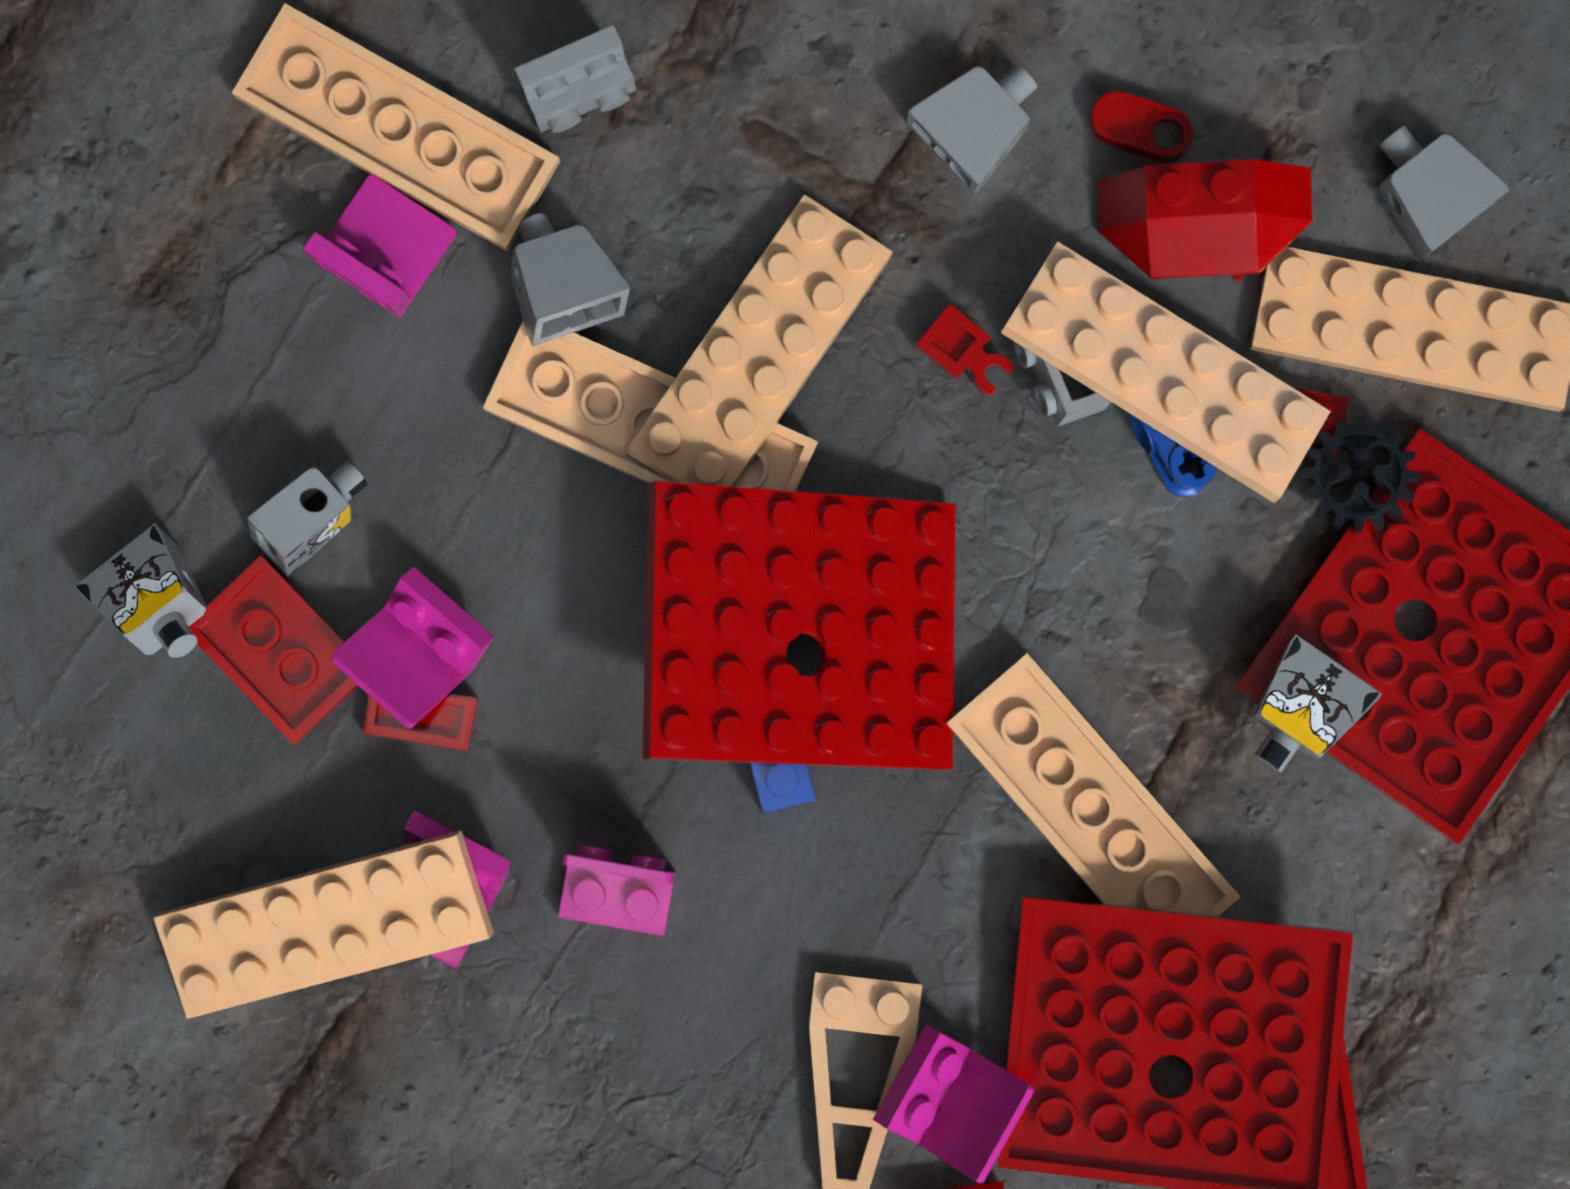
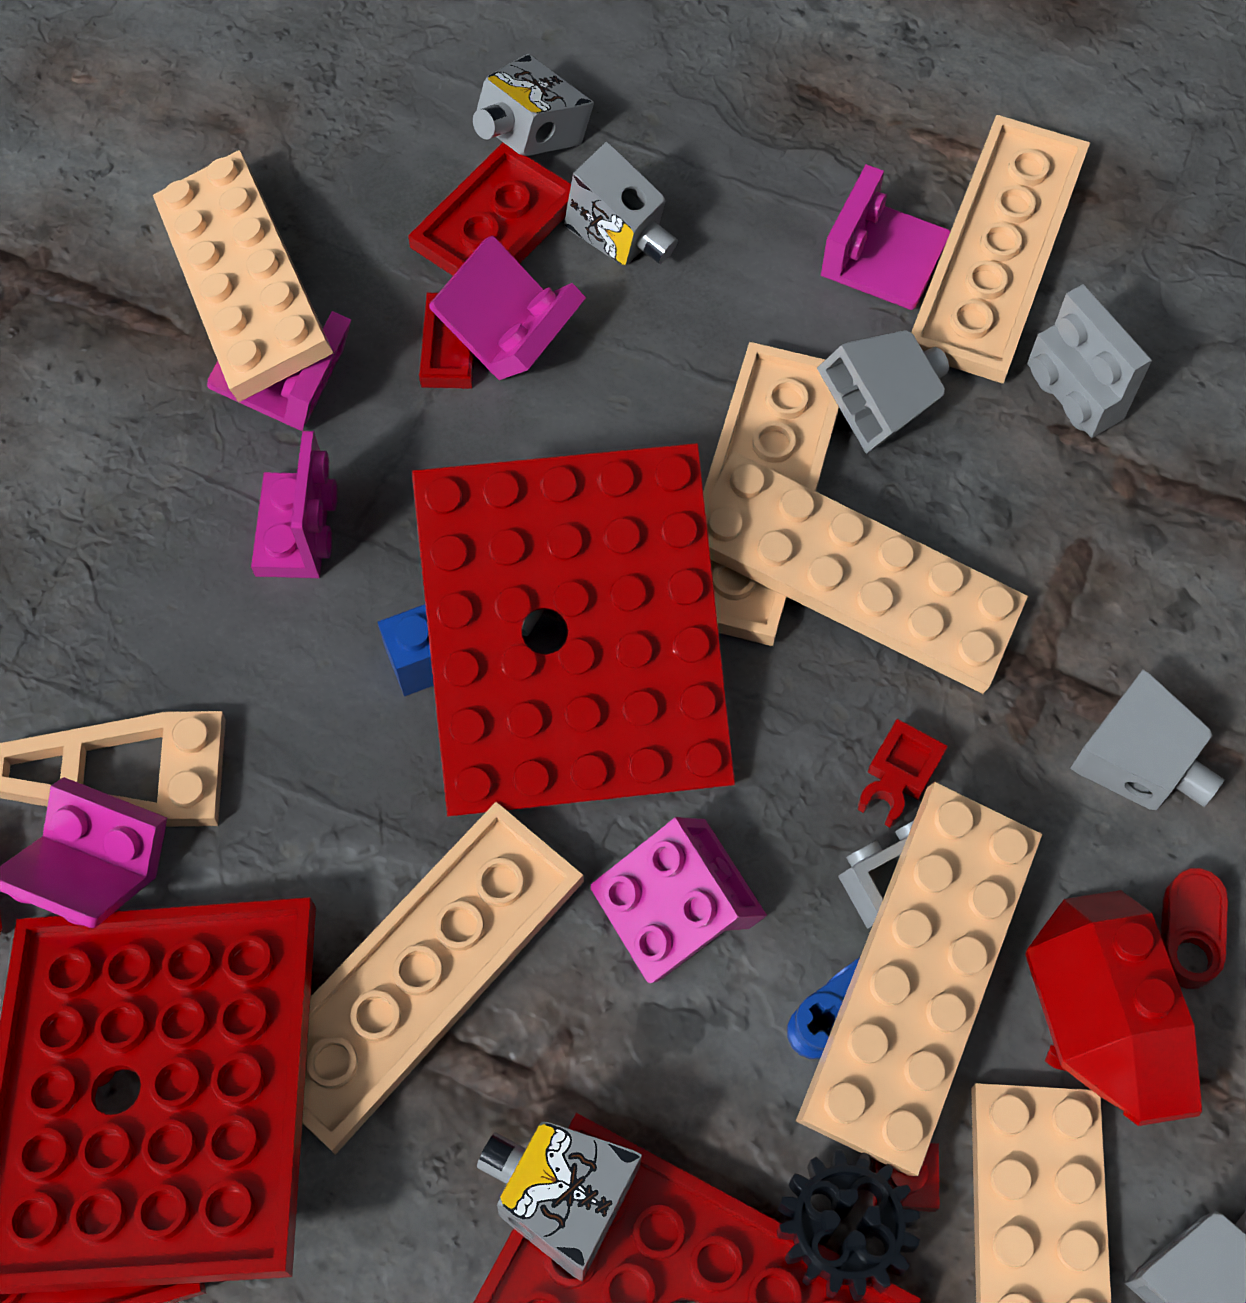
camera: 85 degrees right, 20 degrees down
none -> bracket [591,817,767,983]

